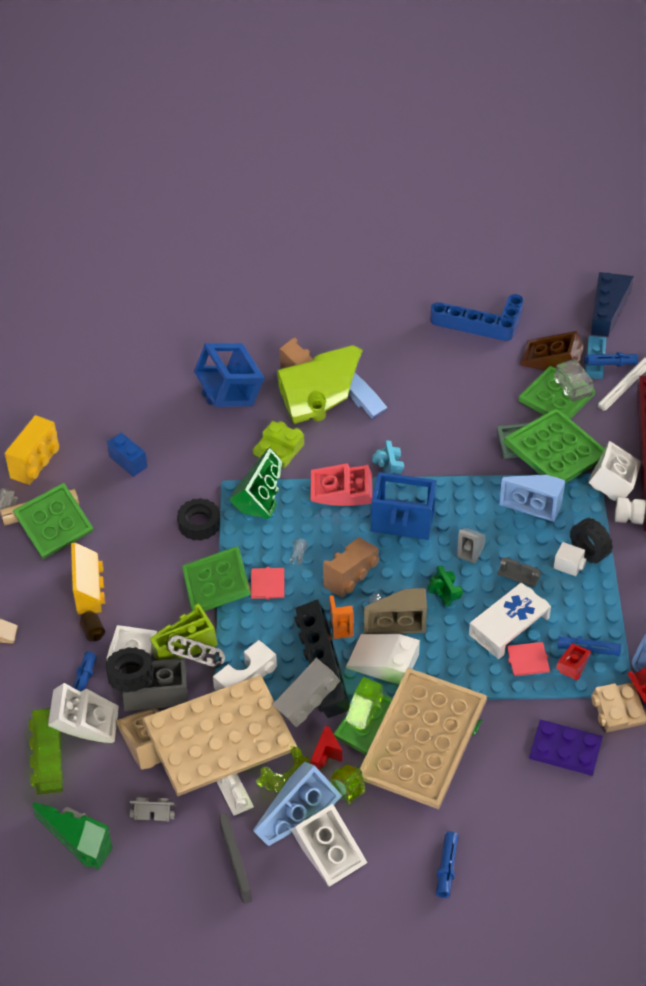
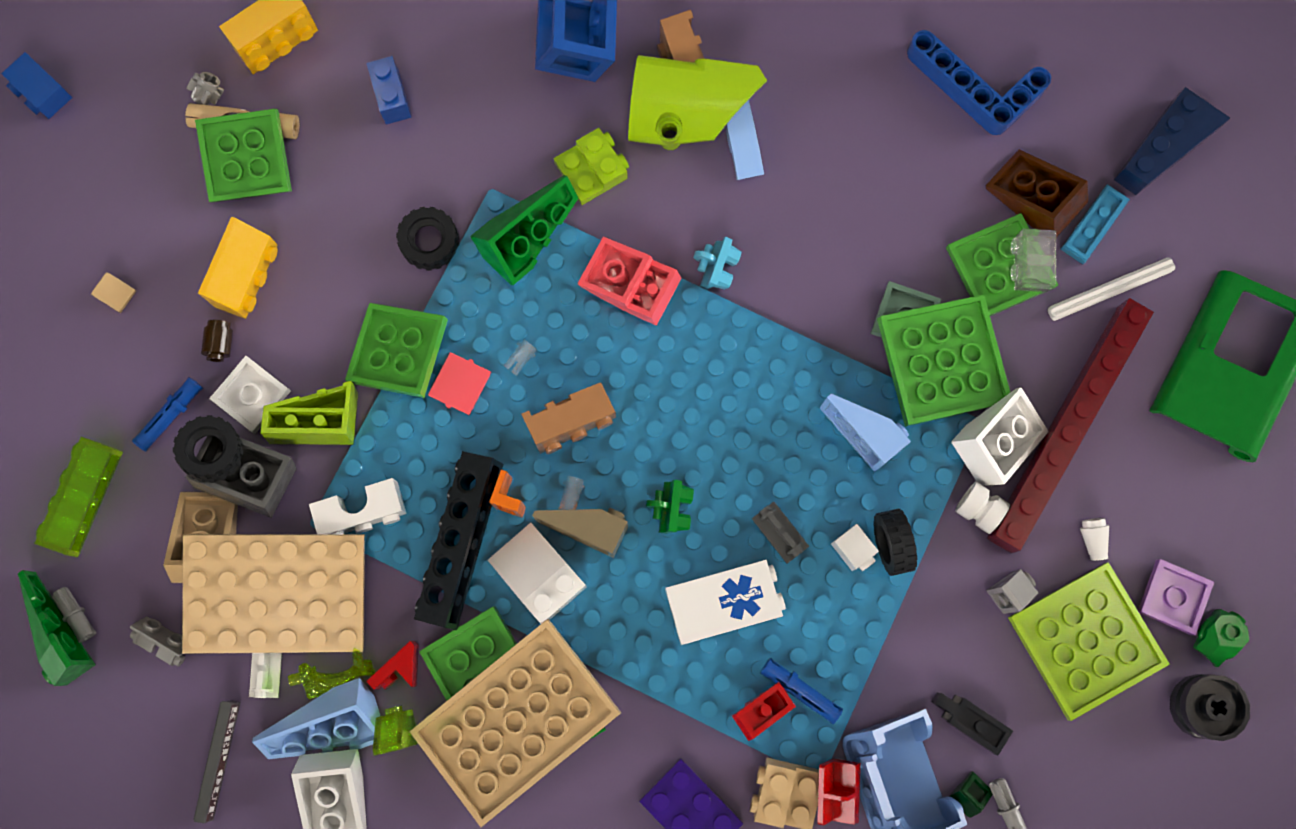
camera: 25 degrees right, 30 degrees up
white slope [48,683,119,743] -> none
beam [166,635,225,667] -> none
light grey brick [272,658,340,728] -> none
clear neon green slope [345,677,383,731] -> none
blue piece [371,472,437,540] -> none
light grey slope [457,528,486,564] -> none
coral piece [507,642,550,676] -> none
blue pin [584,352,638,367] -> none

